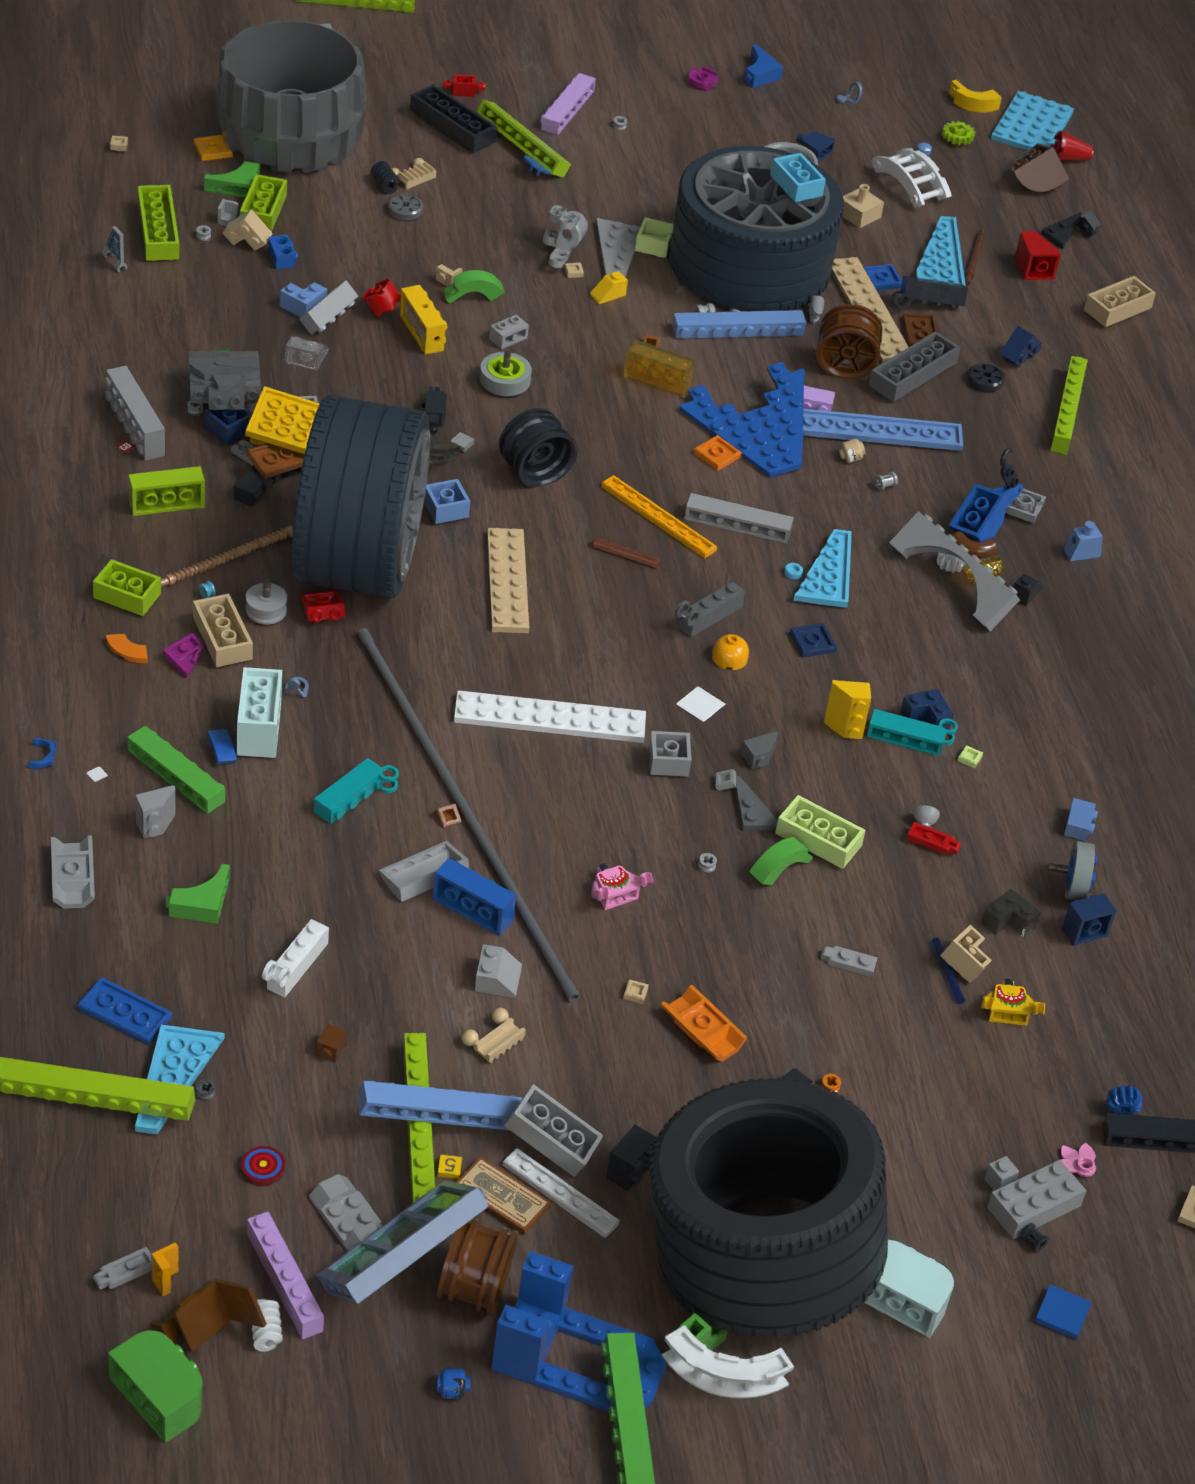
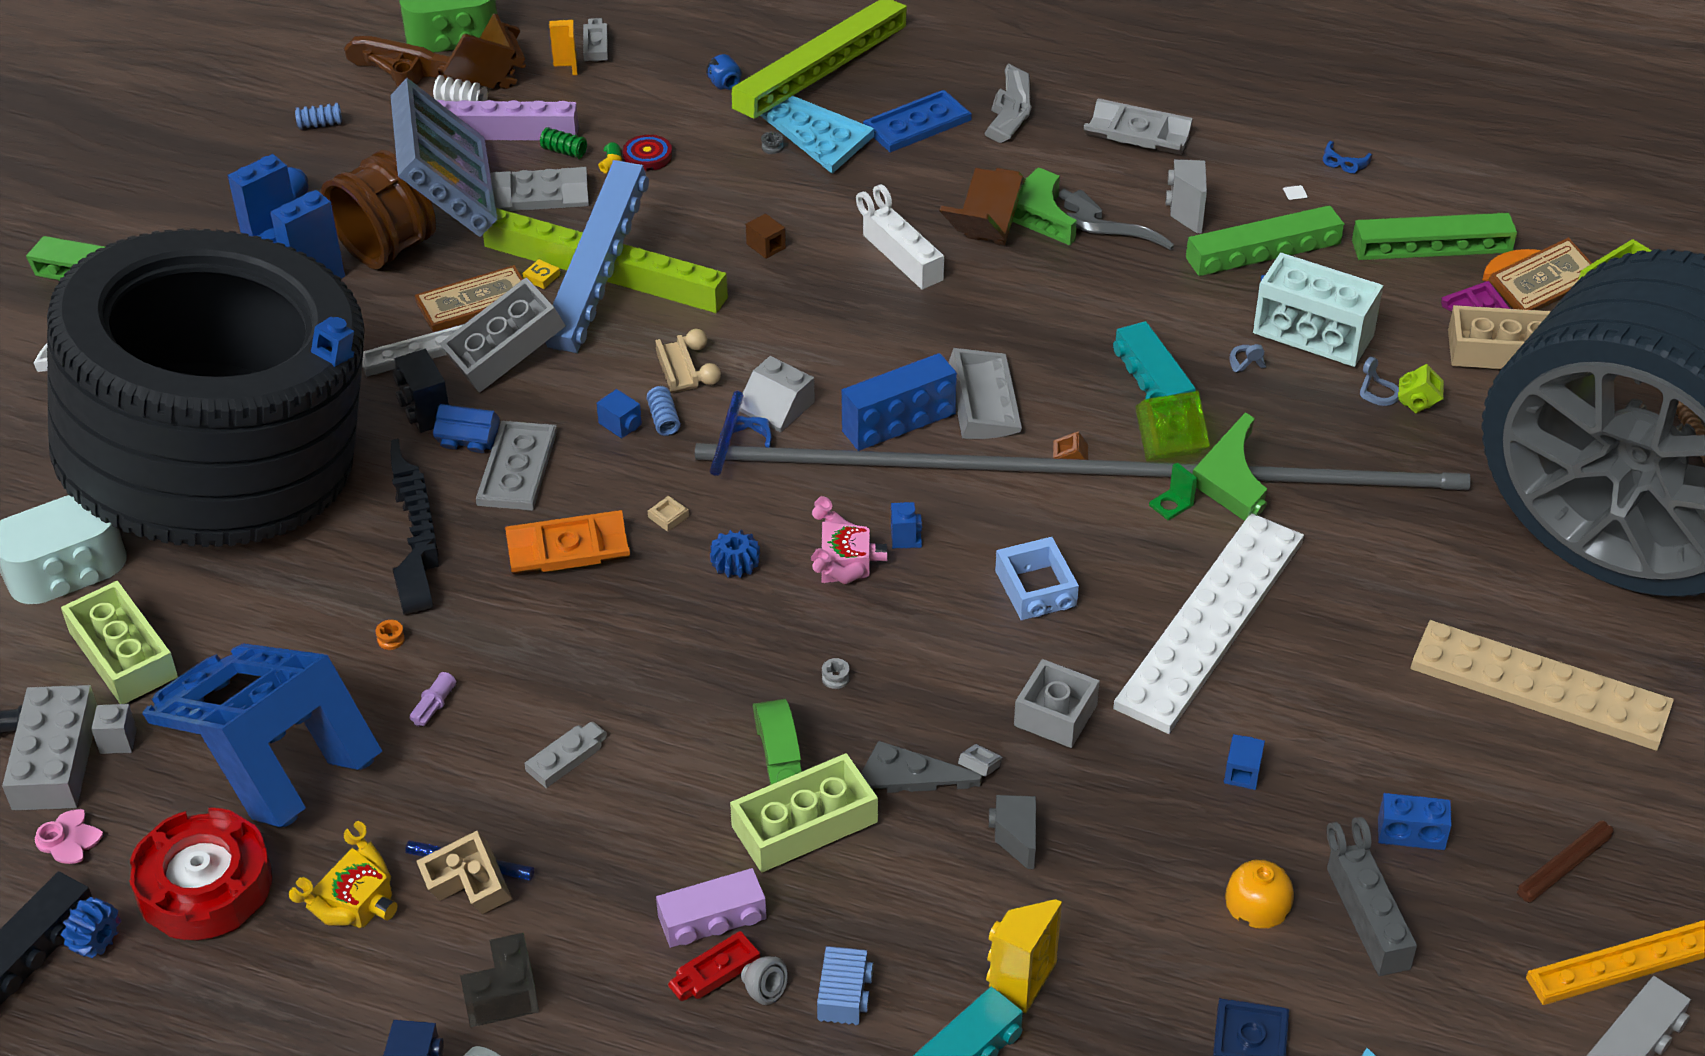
camera: 125 degrees right, 0 degrees up
white sticker [676,687,725,722] -> none
none -> yellowish green brick [61,581,178,704]
none -> red piece [129,808,272,940]
none -> blue bracket [142,643,382,827]
none -> medium blue piece [295,103,342,129]
none -> blue brick [311,317,354,367]
none -> reddish brown piece [344,36,473,88]
none -> lavender axle [410,672,456,727]
none -> blue brick [433,404,500,453]
none -> light grey tile [476,421,557,510]
none -> green piece [540,127,587,159]
none -> blue brick [596,389,642,439]
none -> arm [598,142,622,173]
none -> medium blue piece [646,386,680,436]
none -> lavender brick [656,868,766,948]
none -> blue head [706,54,742,90]
none -> clear blue bar [710,391,744,476]
none -> blue gear [710,530,760,578]
none -> blue cap [719,416,772,447]
none -> medium blue brick [817,946,873,1025]
none -> blue brick [891,502,922,549]
none -> reddish brown piece [939,168,1026,246]
none -> light grey plate [984,64,1032,143]
none -> light blue window [995,537,1079,620]
none -> dark grey piece [1059,189,1174,250]
none -> clear neon green brick [1135,391,1210,461]
none -> green bracket [1149,462,1197,521]
none -> bright green arch [1193,412,1267,521]
none -> blue brick [1224,734,1265,790]
none -> sand blue piece [1229,344,1267,372]
none -> bright green brick [1352,213,1517,260]
none -> blue brick [1378,793,1451,850]
none -> lime brick [1398,364,1444,414]
none -> tile [1488,237,1592,310]

